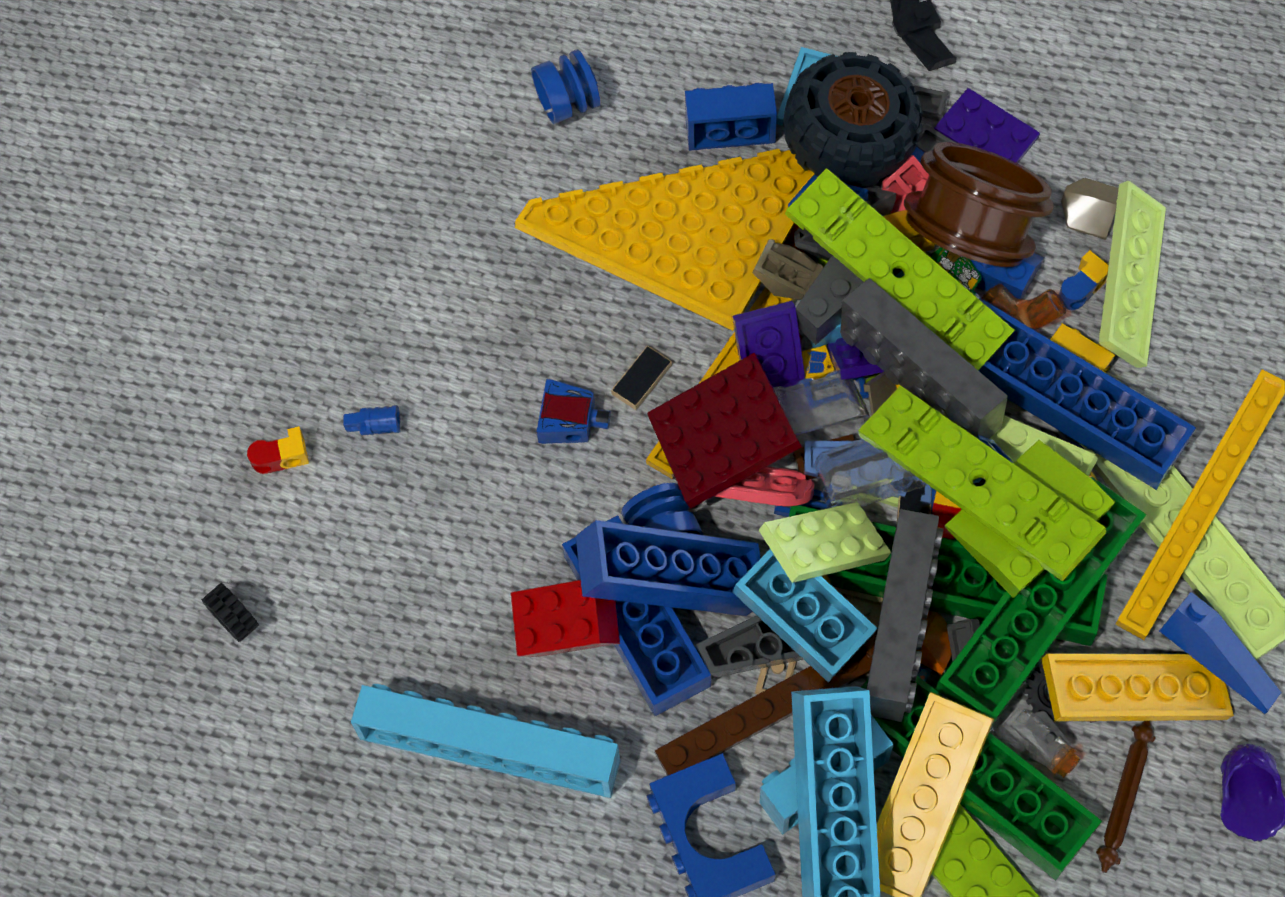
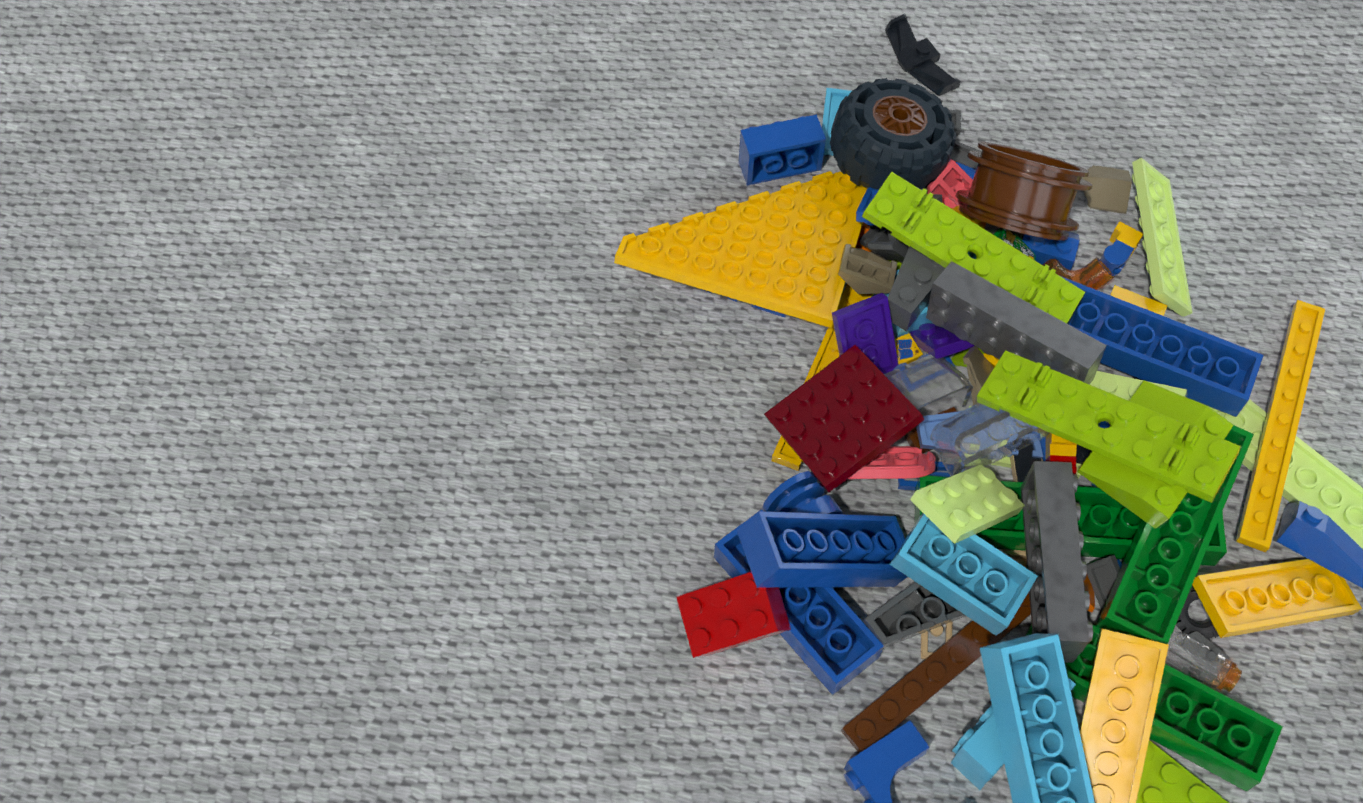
camera: 15 degrees left, 5 degrees down
black tyre [201,583,259,642] -> none
leg [247,426,309,474] -> none
blue hinge [343,405,400,435] -> none
medium azure brick [351,684,620,798] -> none
blue wheel [531,49,600,124] -> none
torso [536,379,611,444] -> none
black tile [611,346,672,410] -> none
dark purple plate [934,88,1040,163] -> none
reddish brown wheel [1096,721,1156,873] -> none

